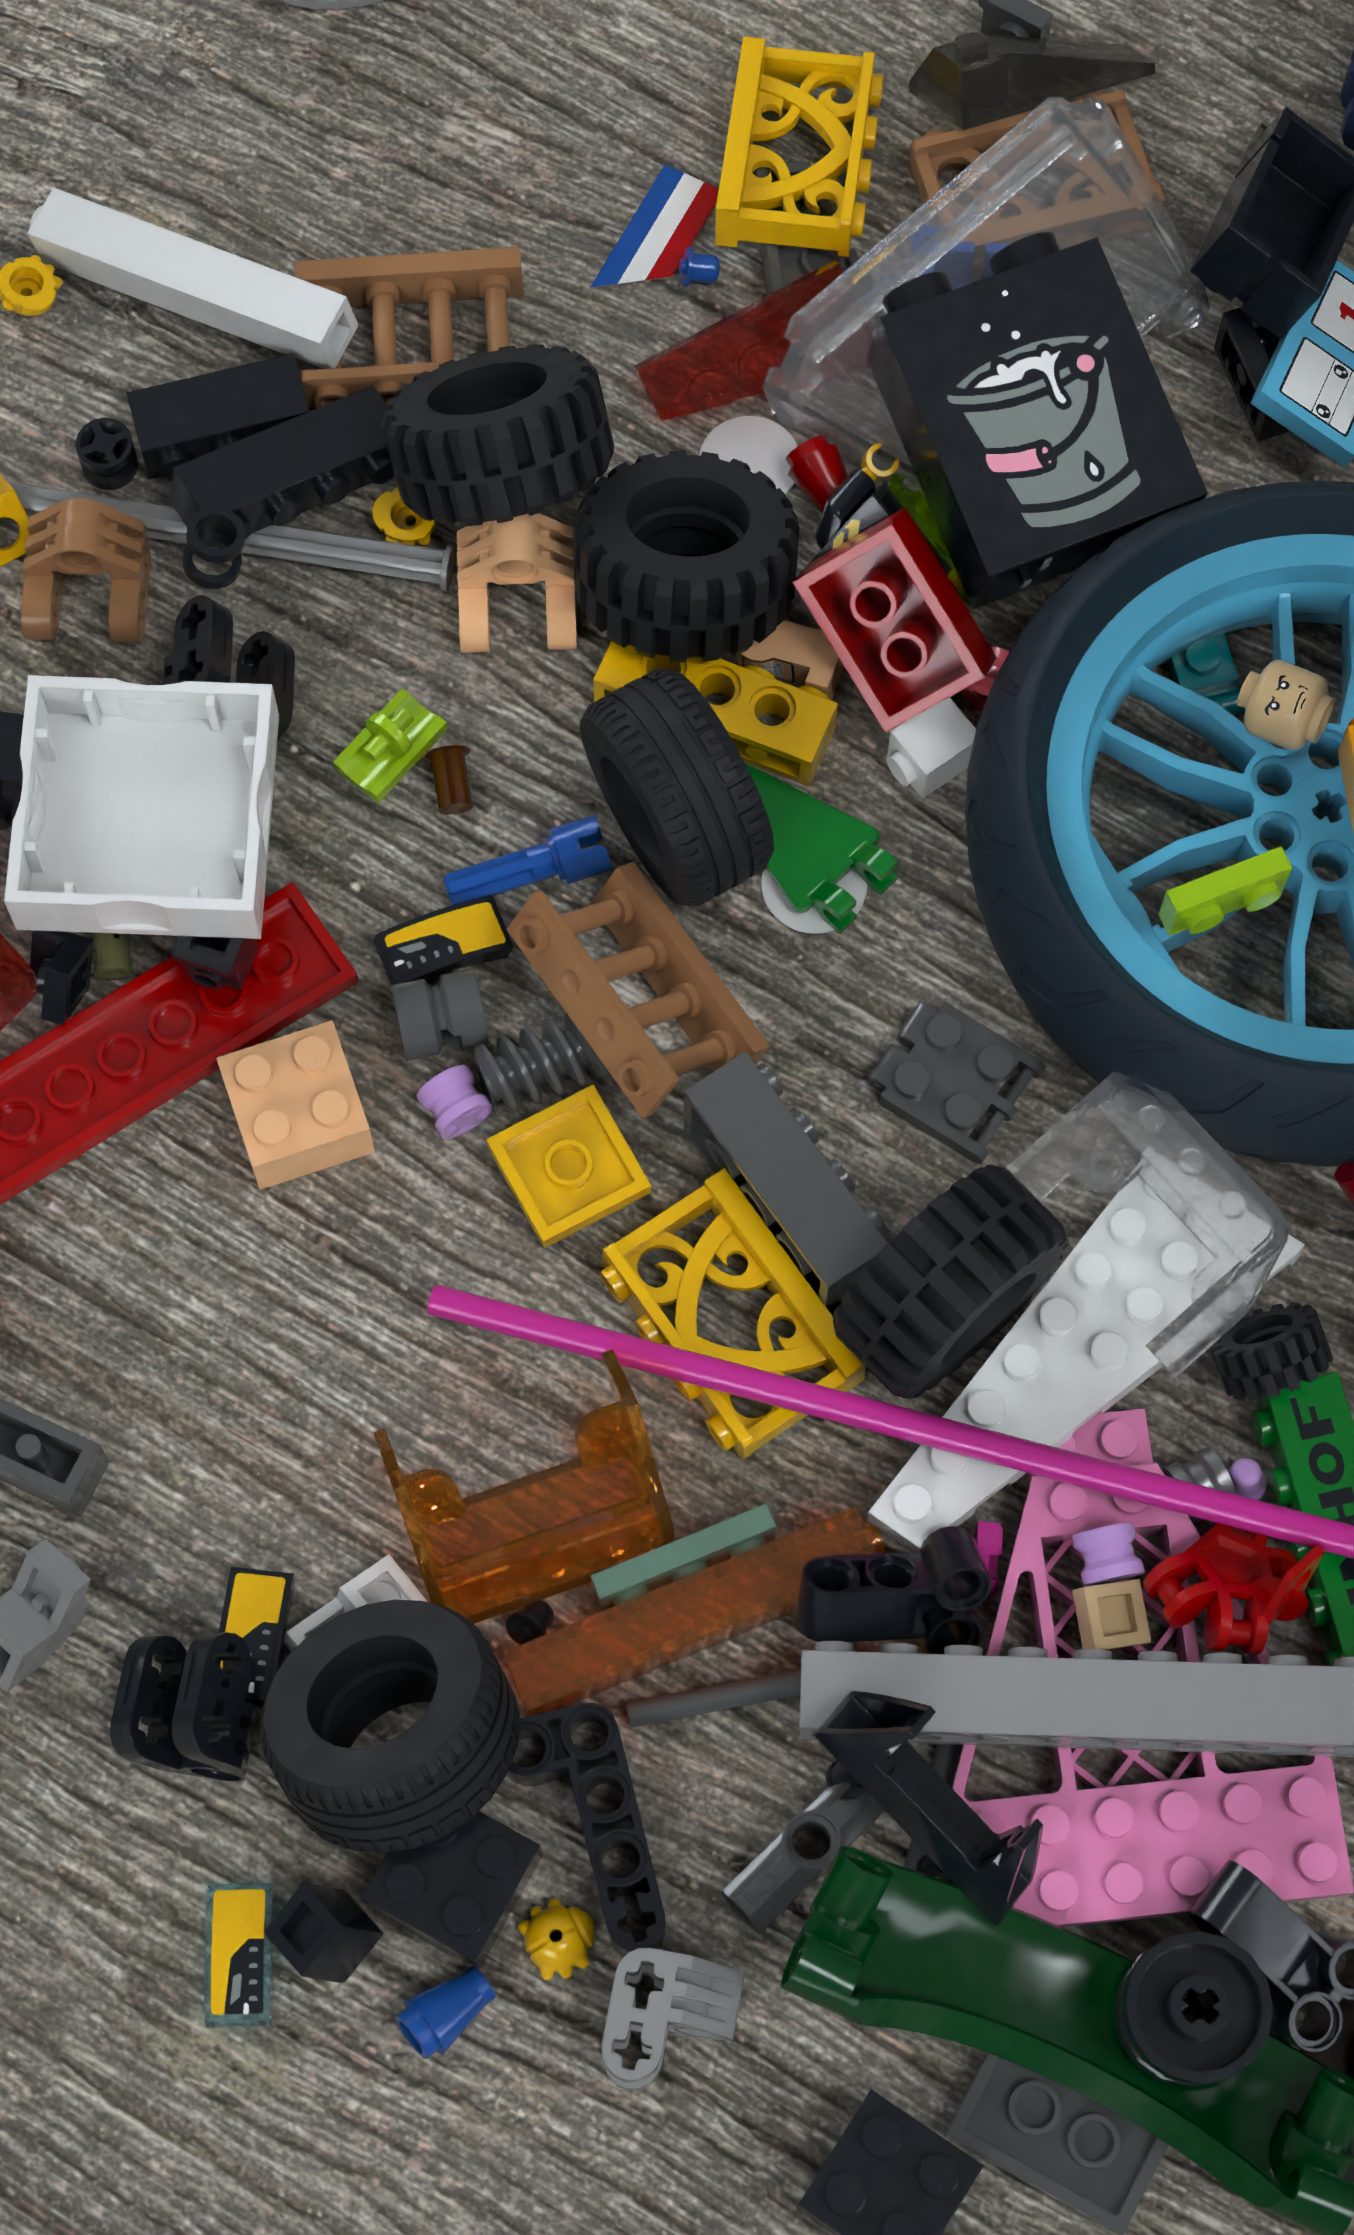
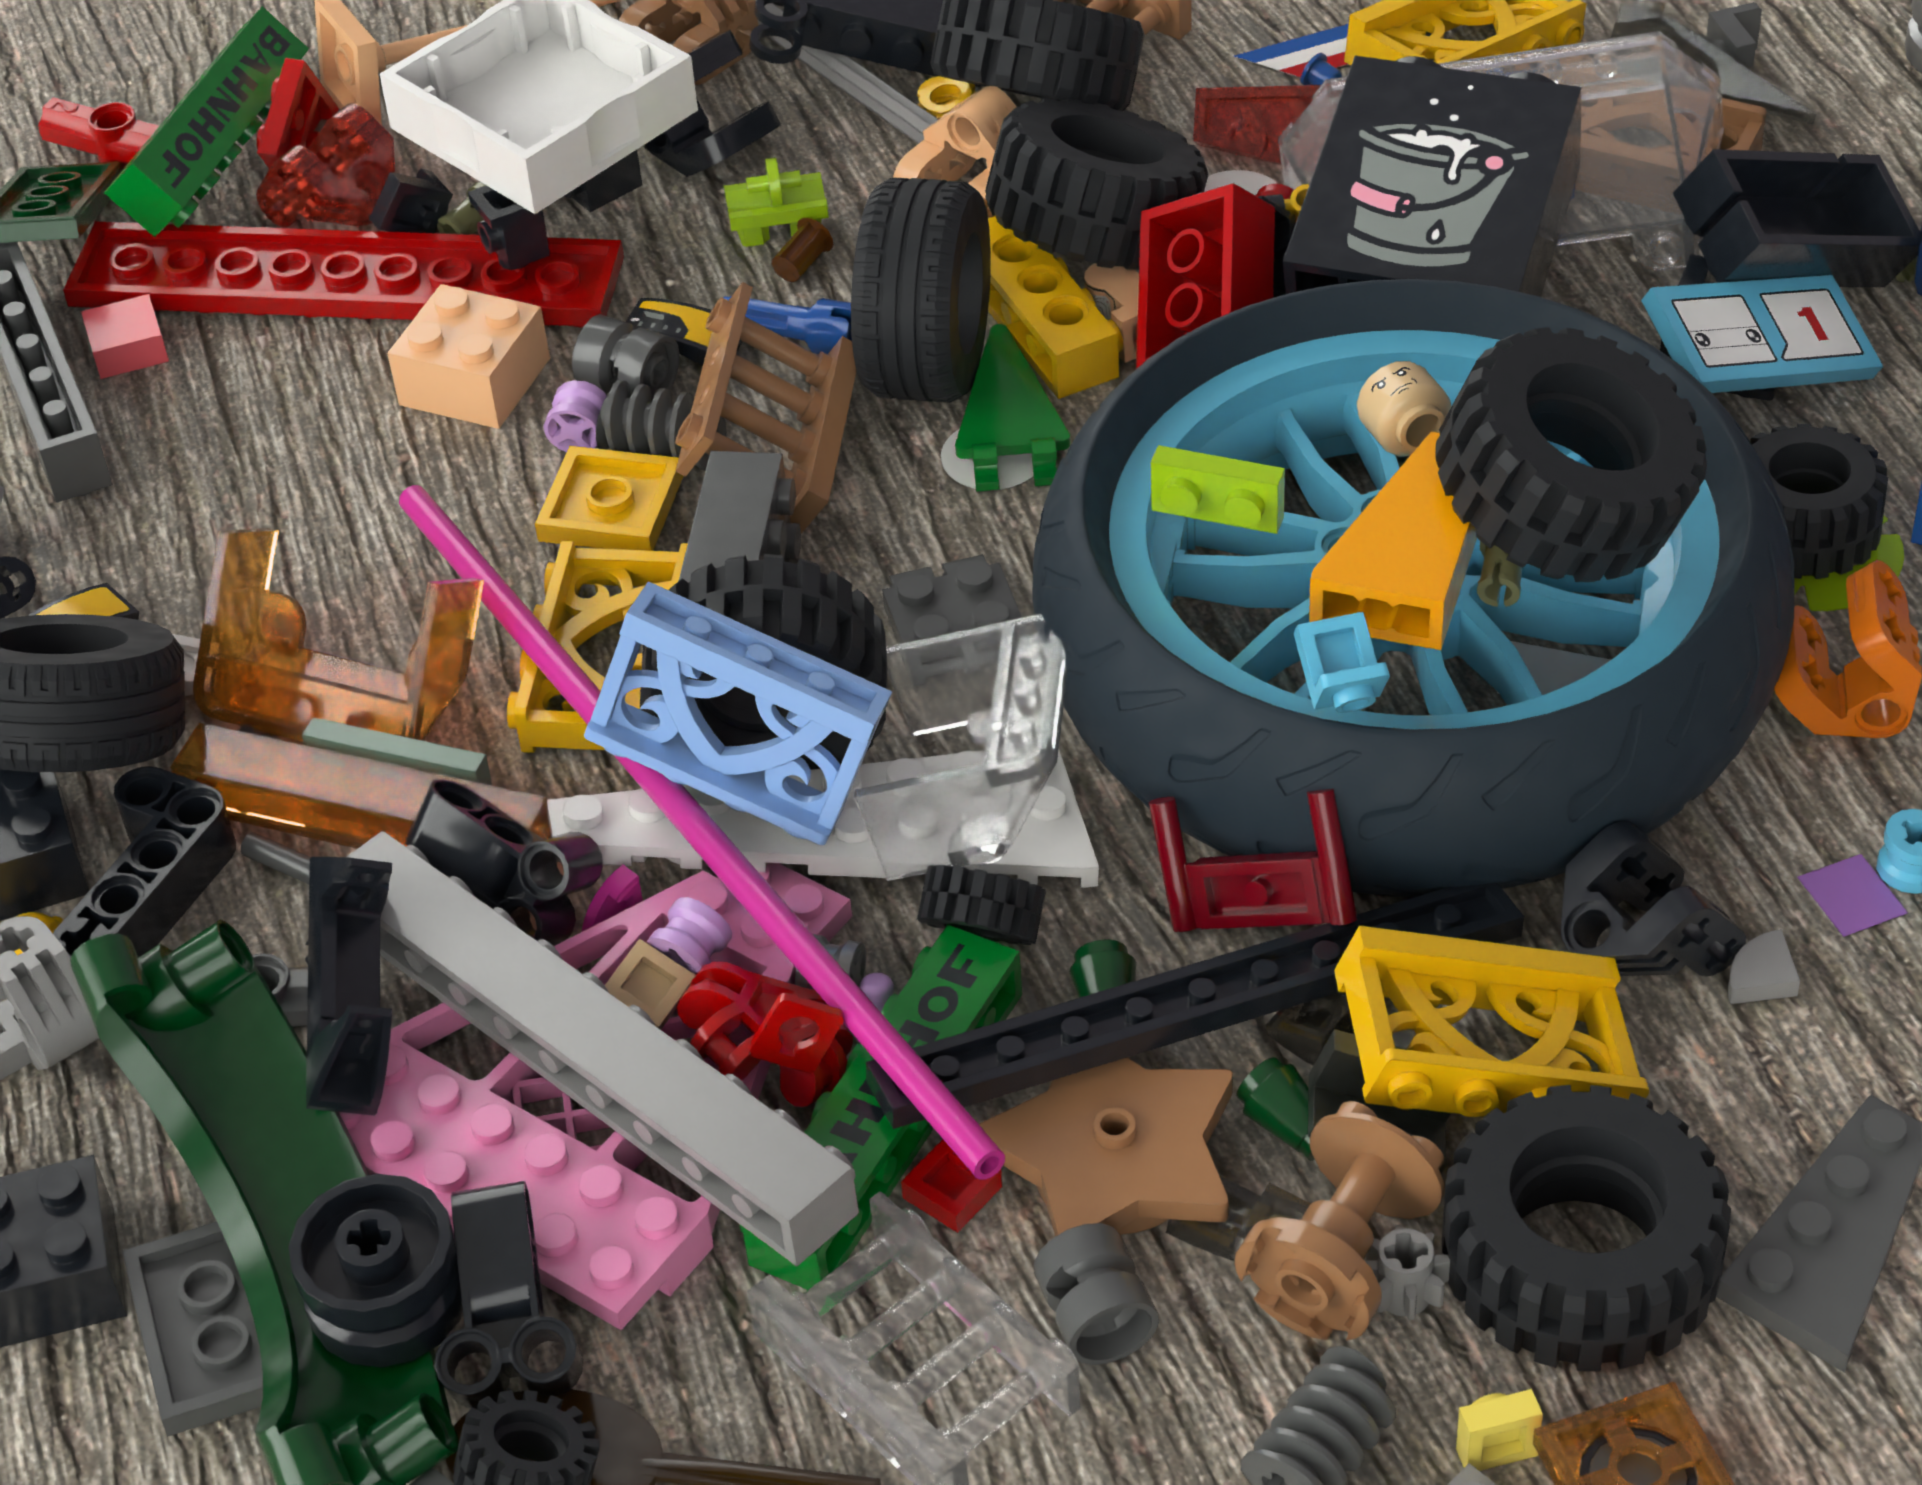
camera: 45 degrees right, 25 degrees down
none -> light blue fence [584,581,892,845]

